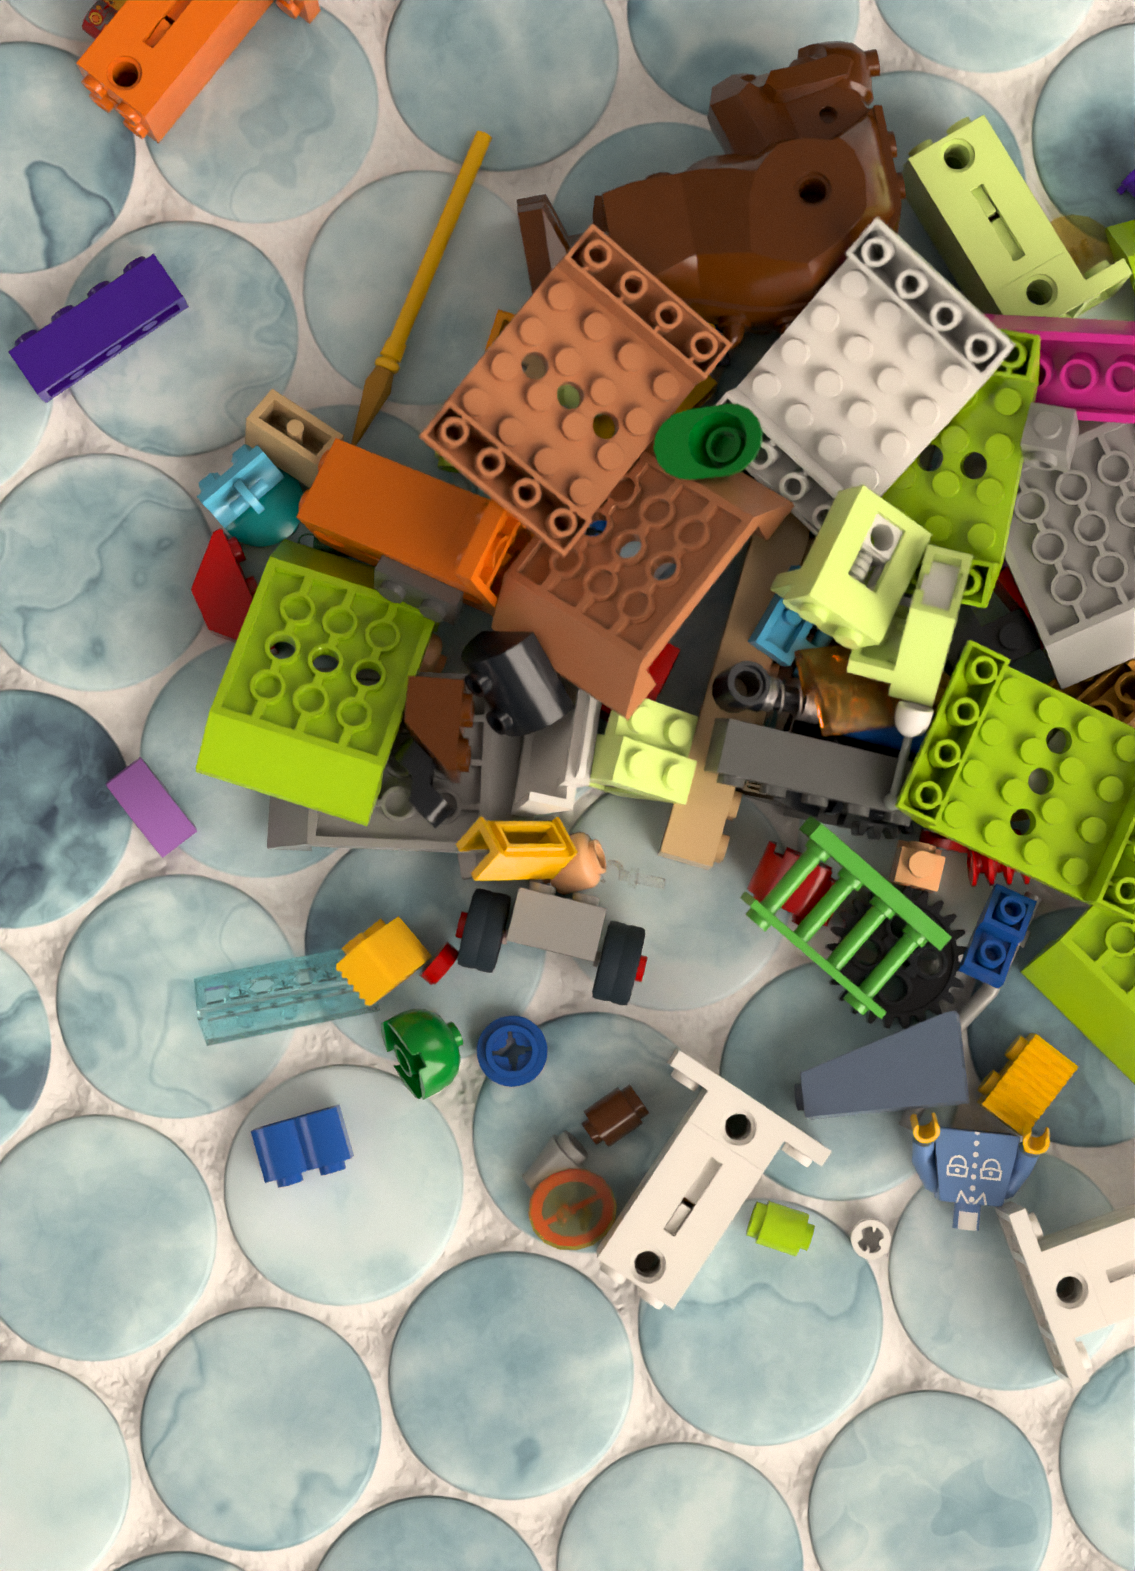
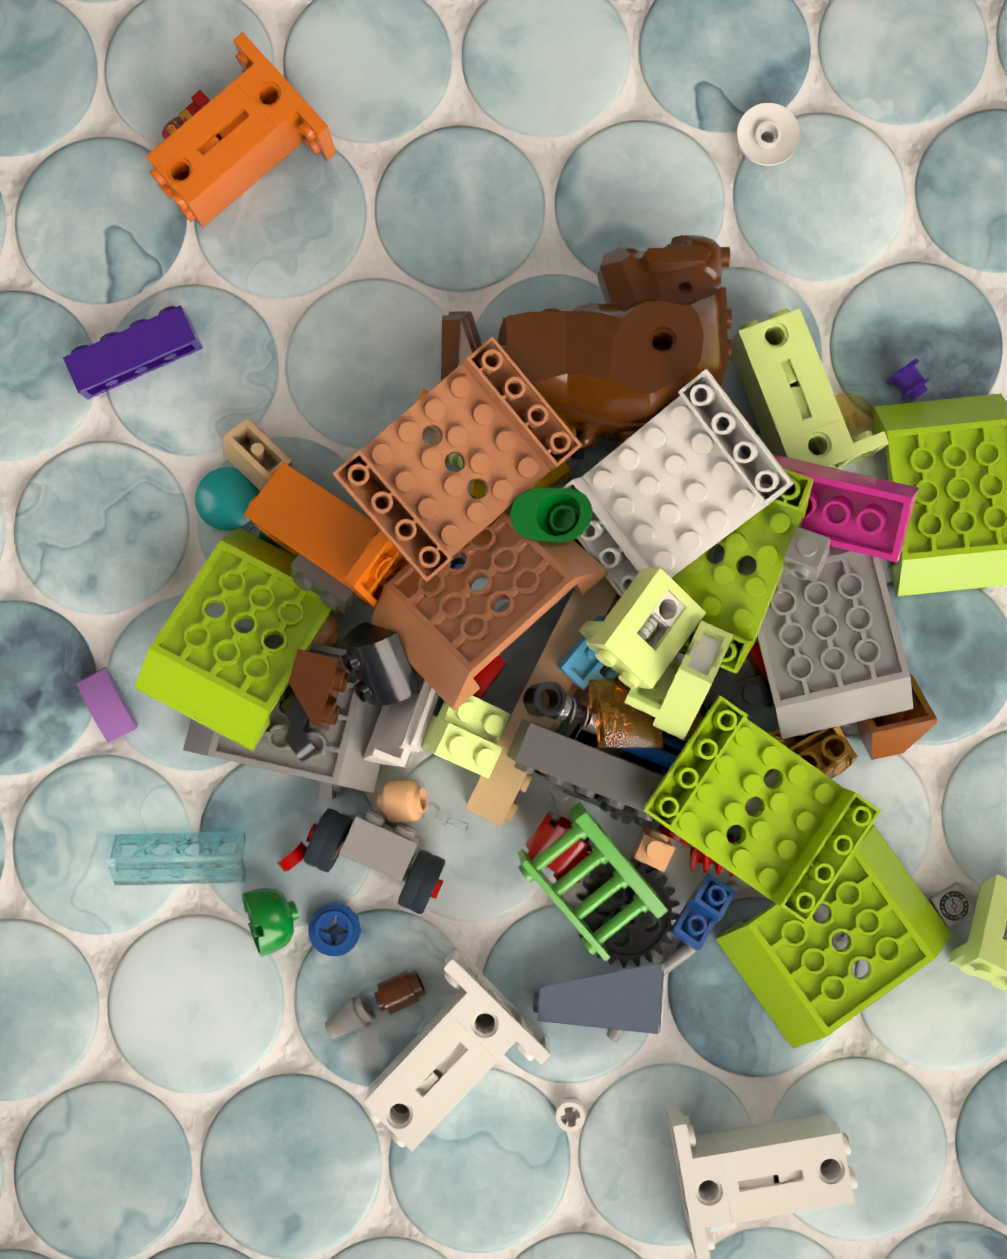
camera: 15 degrees right, 0 degrees up
red slope [191,528,279,656] -> none
medium azure hips [197,444,285,528] -> none
blue brick [251,1104,354,1188] -> none
yellow brick [336,916,433,1006] -> none
yellow piece [351,131,492,446] -> none
yellow window [456,816,578,881] -> none
clear yellow piece [528,1169,617,1250] -> none
lime brick [746,1201,815,1257] -> none
white hinge [884,701,934,811] -> none
medium blue torso [910,1113,1050,1231] -> none
yellow brick [977,1033,1078,1136] -> none

